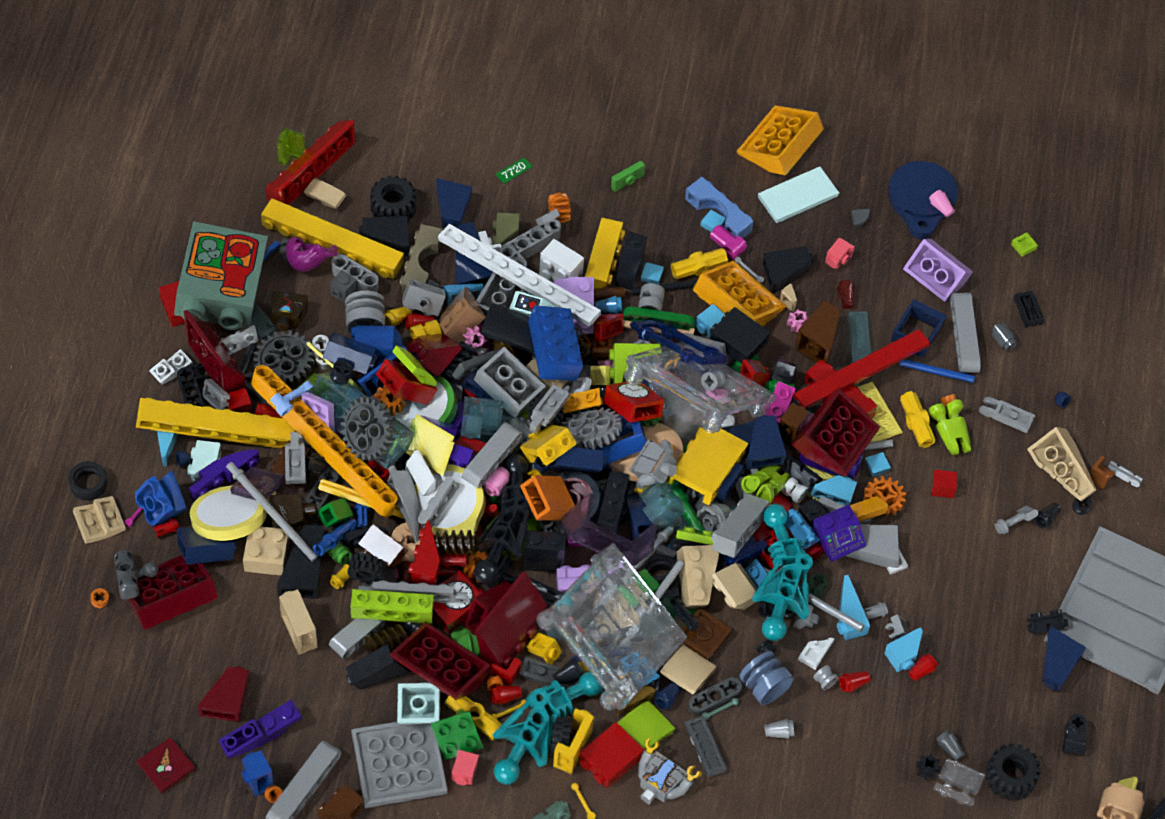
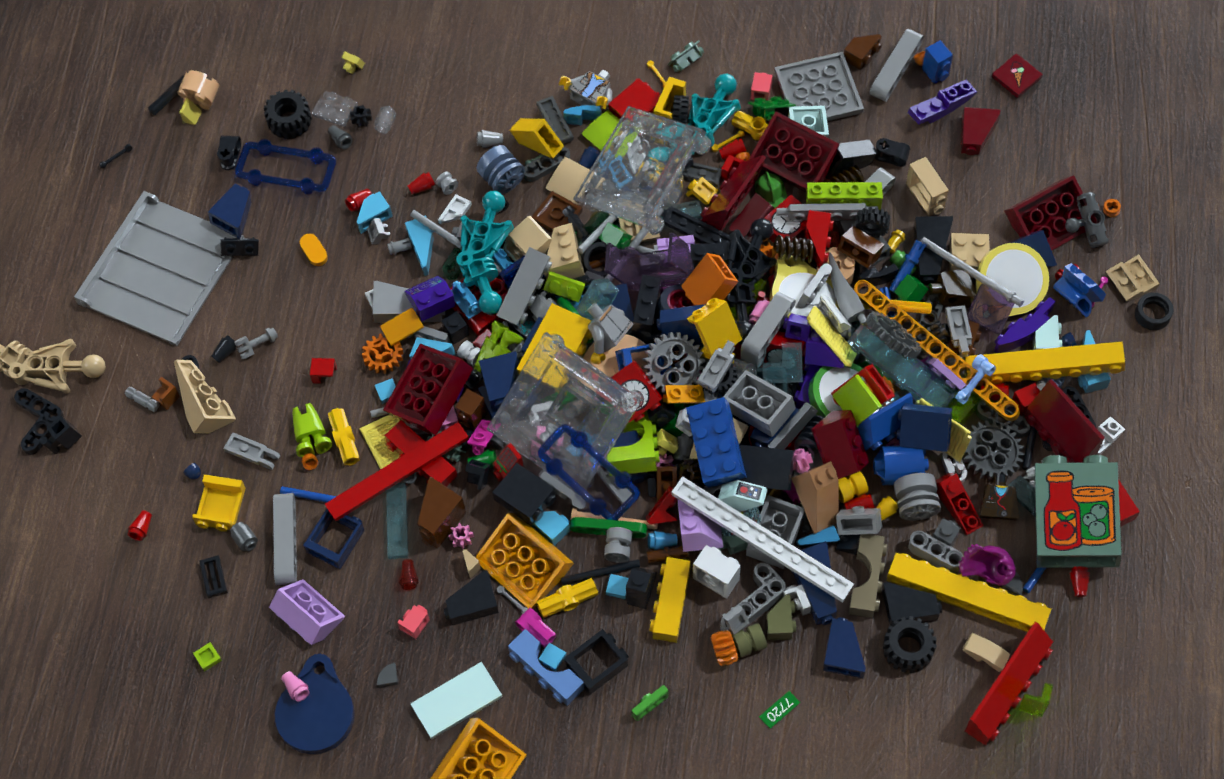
camera: 175 degrees left, 5 degrees up
black wheel [330,360,352,385] -> none
none -> red cone [128,510,152,541]
none -> yellow panel [192,474,246,532]
none -> clear blue bar [235,139,336,194]
none -> light orange tile [300,234,328,266]
none -> clear brick [374,106,397,134]
none -> yellow slope [509,118,564,158]
none -> dark azure slope [563,105,602,125]
none -> black window [564,629,629,695]
none -> olive wheel [731,623,767,658]
none -> black piece [875,138,910,167]
none -> red slope [936,473,984,535]

